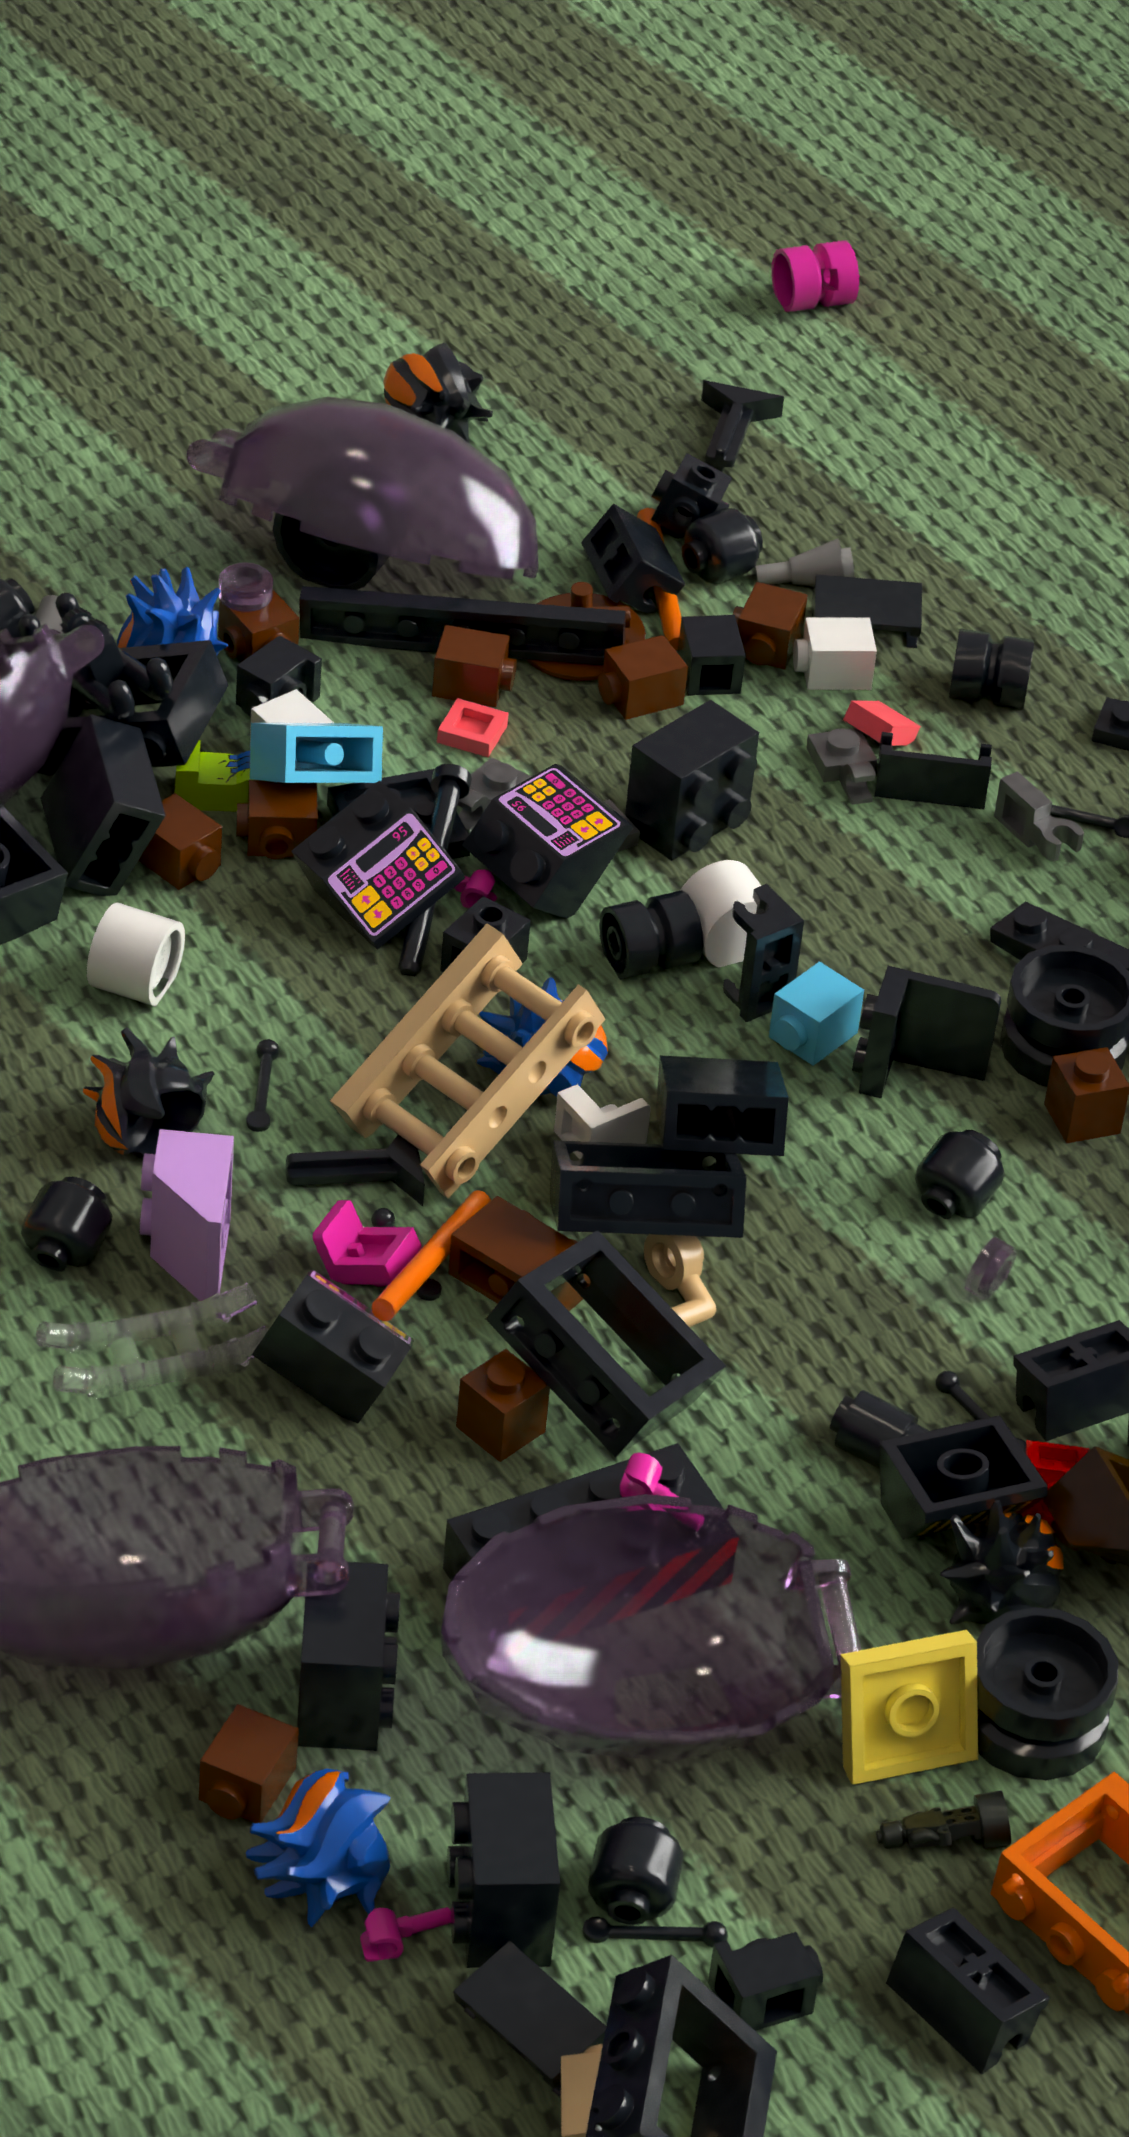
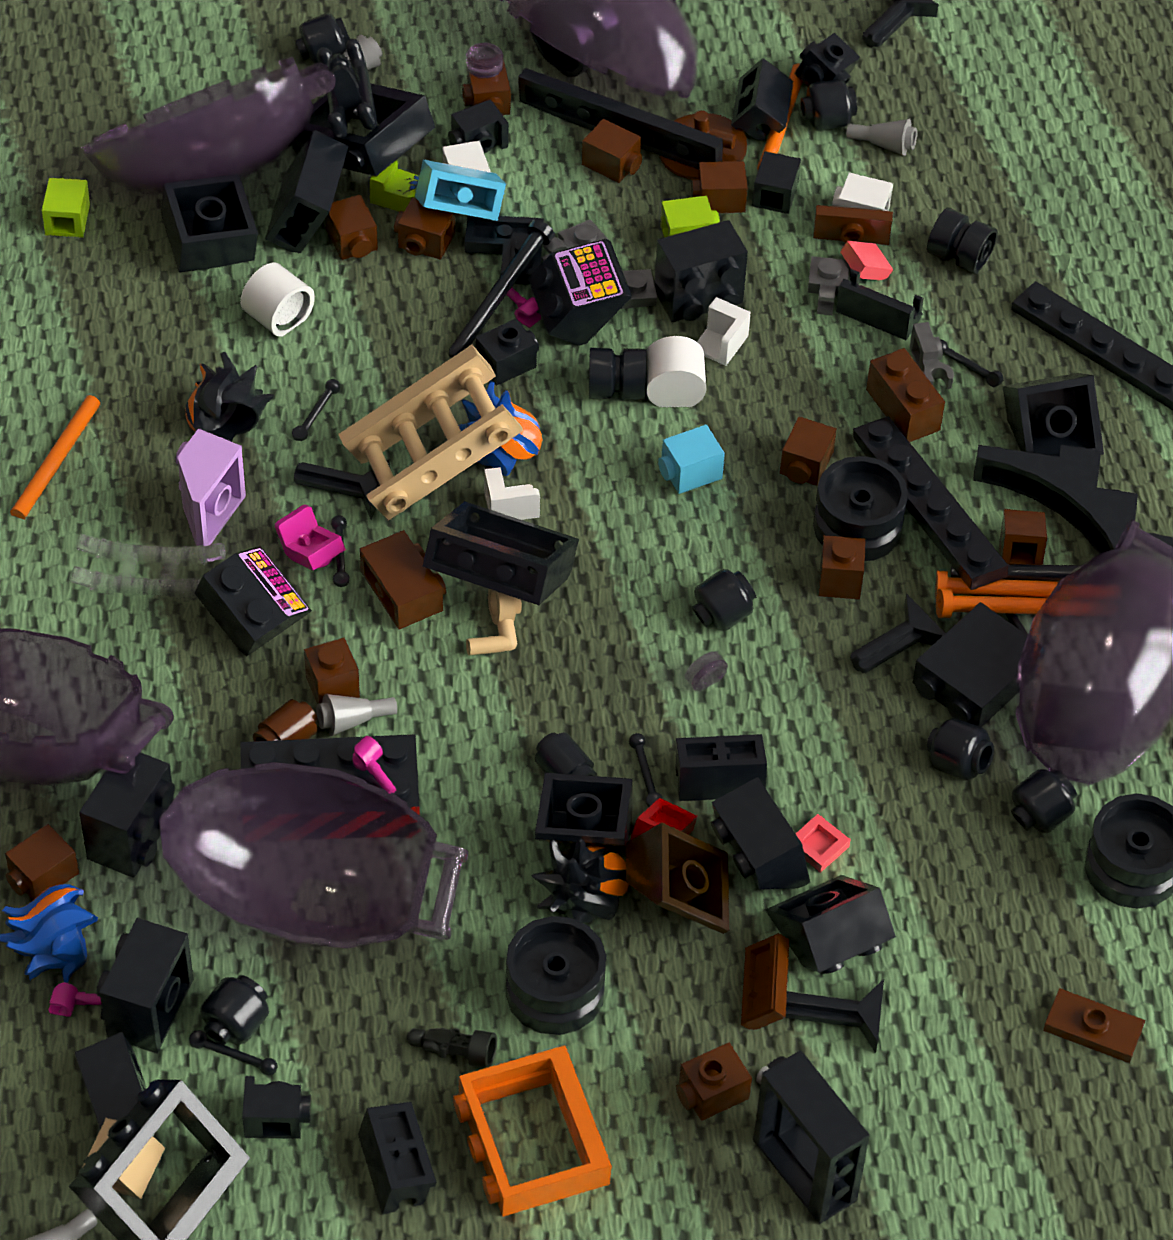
camera: 25 degrees right, 10 degrees up
black head [21,1176,113,1272] -> none
blue hair [117,567,228,655] -> none
black slope [291,780,465,950] -> none
orange bar [371,1190,491,1321] -> none
coral tile [437,698,509,757] -> none
black window [485,1230,726,1458] -> none
black brick [656,1055,789,1156] -> none
black hinge [723,884,804,1022] -> none
reddish brown brick [732,582,808,670] -> none
black hinge [811,575,922,648] -> none
light yellow plate [841,1630,978,1785] -> none
black bracket [852,966,1002,1098] -> none
none -> reddish brown brick [253,699,318,741]
none -> light grey cone [316,694,397,736]
none -> lime brick [660,196,720,238]
none -> white panel [697,297,751,366]
none -> reddish brown brick [780,416,837,486]
none -> reddish brown plate [813,205,893,245]
none -> reddish brown brick [866,348,945,442]

